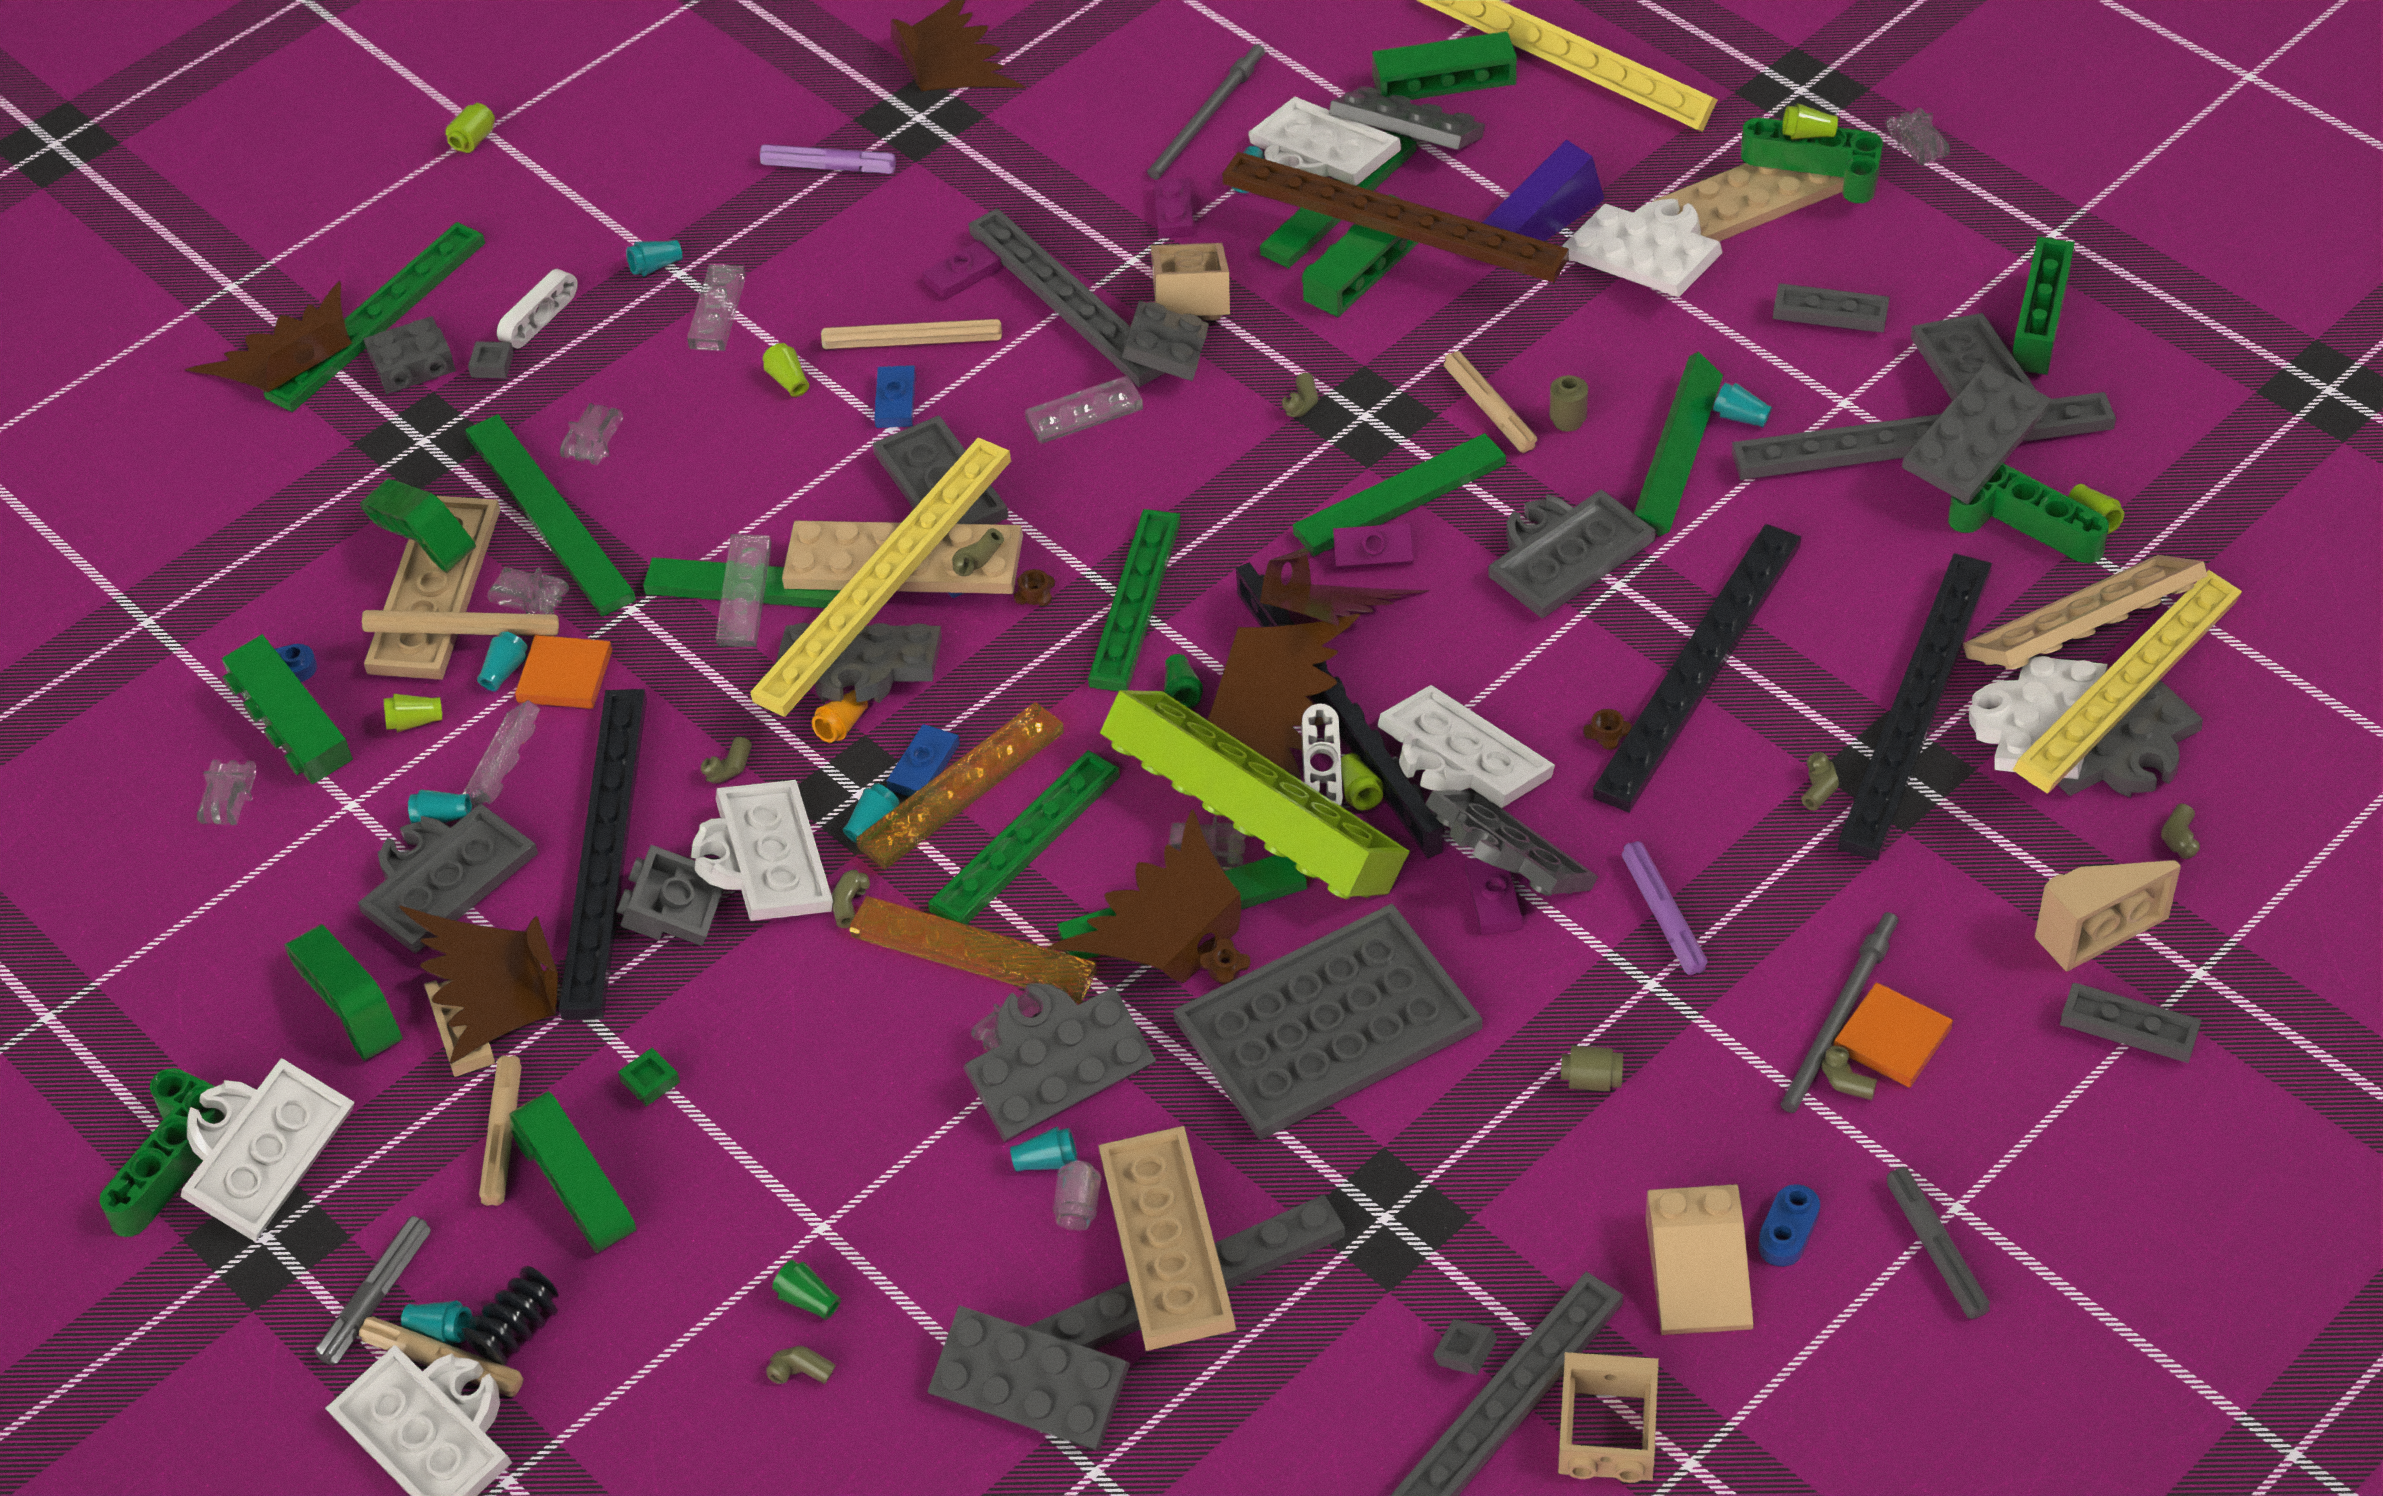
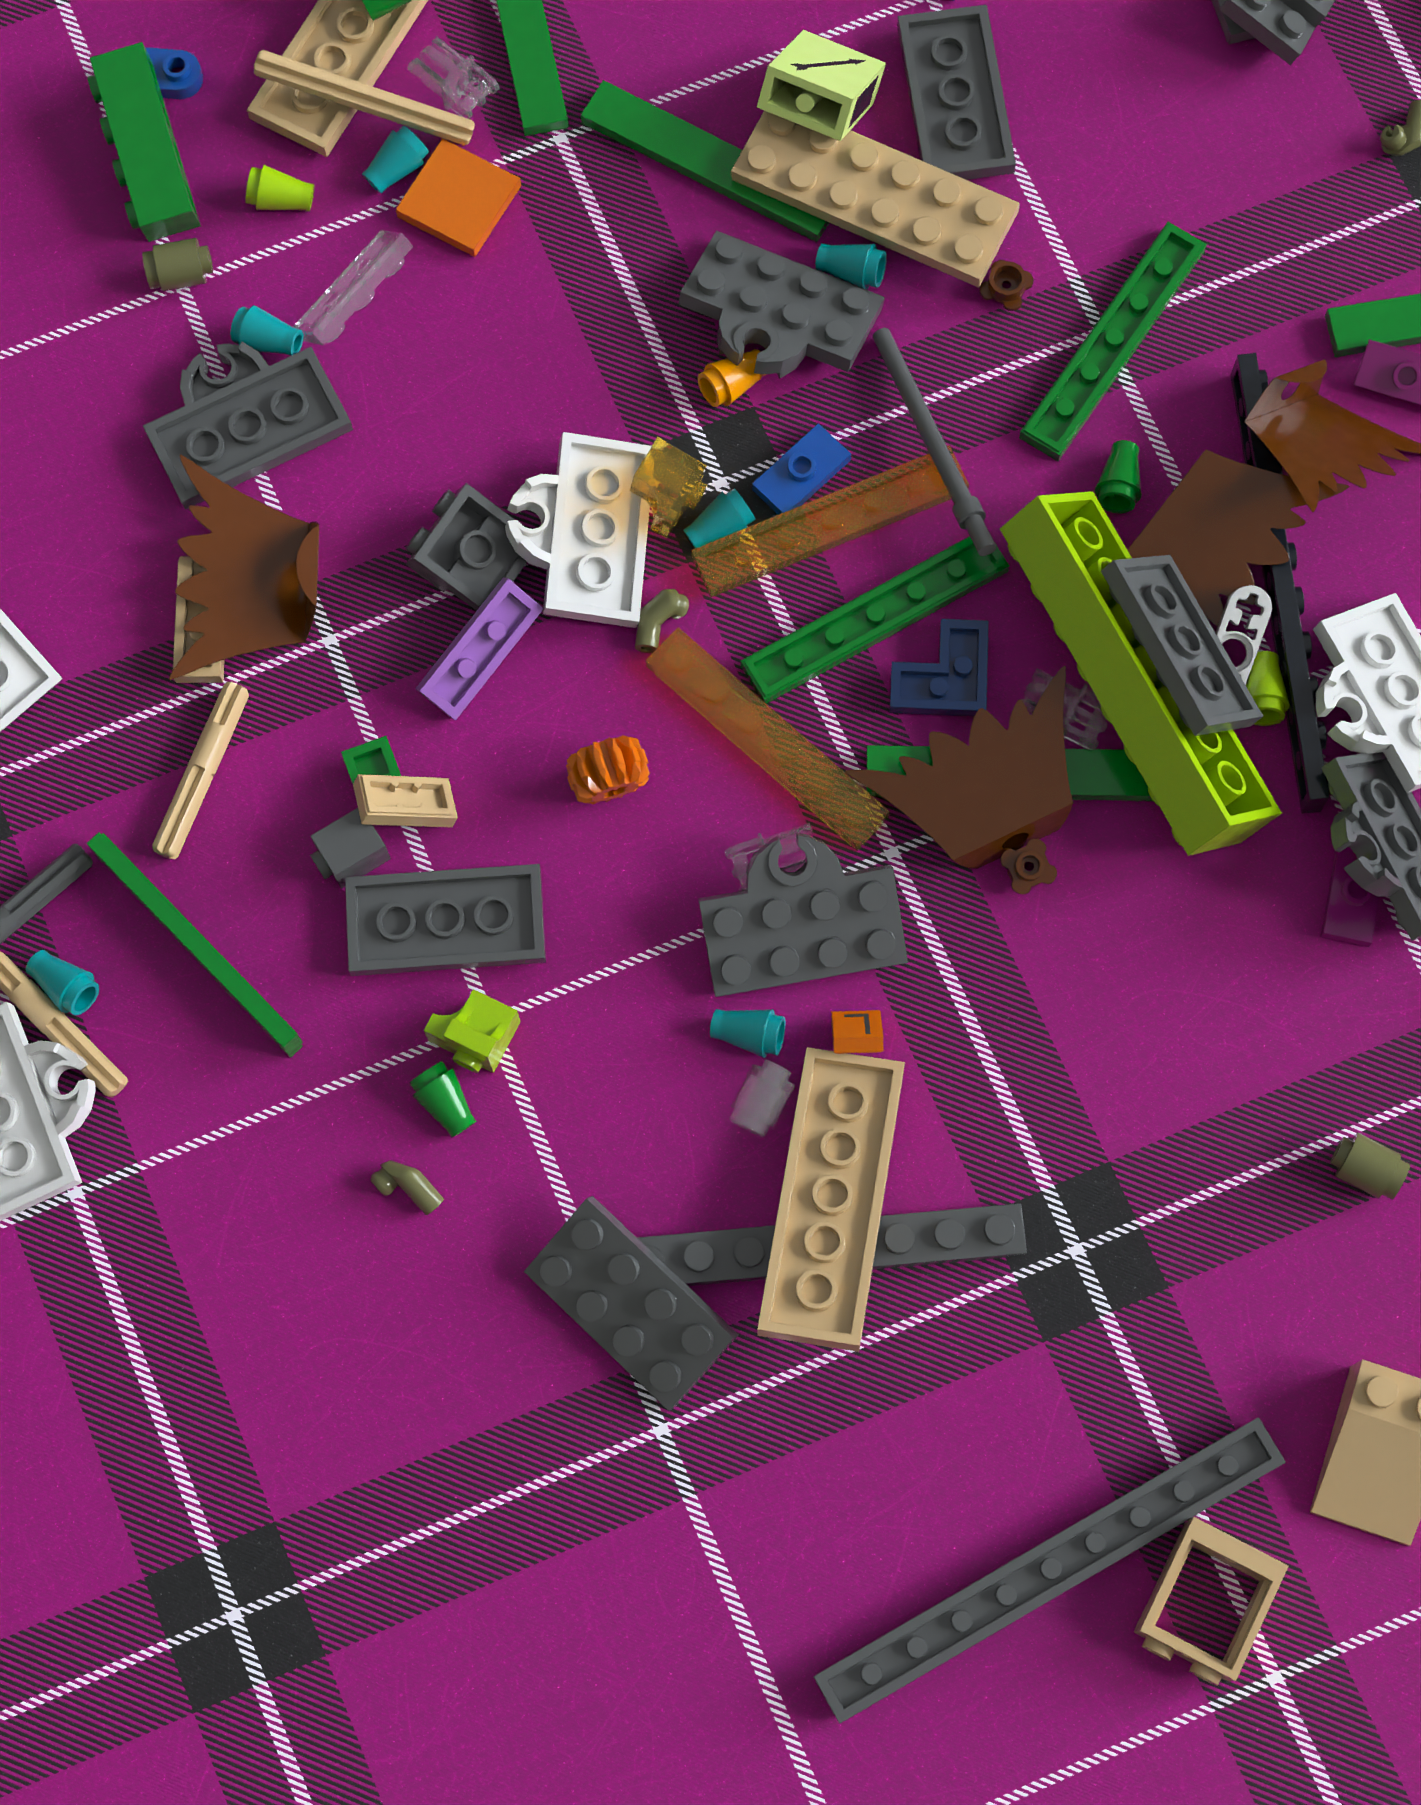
camera: 20 degrees right, 25 degrees up
clear arm [197,759,256,825] -> none
green beam [284,924,403,1061] -> none
black piece [461,1266,559,1366] -> none
green beam [509,1091,637,1254] -> none
black plate [559,689,647,1019] -> none
olive arm [701,737,752,784] -> none
clear plate [715,534,772,647] -> none
light yellow plate [750,438,1011,717] -> none
olive arm [952,528,1004,576] -> none
clear plate [1025,375,1143,444] -> none
dark grey plate [1173,903,1482,1140] -> none
dark grey plate [1433,1319,1498,1375] -> none
none -> green tile [86,832,303,1058]
none -> olive brick [142,238,213,292]
none -> dark grey brick [310,808,391,889]
none -> dark grey plate [345,864,546,976]
none -> tan plate [353,774,458,827]
none -> medium lavender plate [415,577,544,721]
none -> lime brick [424,989,521,1073]
none -> orange gear [566,735,650,804]
none -> clear yellow brick [629,437,708,538]
none -> yellowish green brick [757,30,886,141]
none -> teal cone [815,243,887,290]
none -> orange tile [831,1010,884,1054]
none -> dark grey bar [873,328,996,556]
none -> dark blue plate [889,619,989,717]
none -> dark grey plate [1101,555,1263,736]

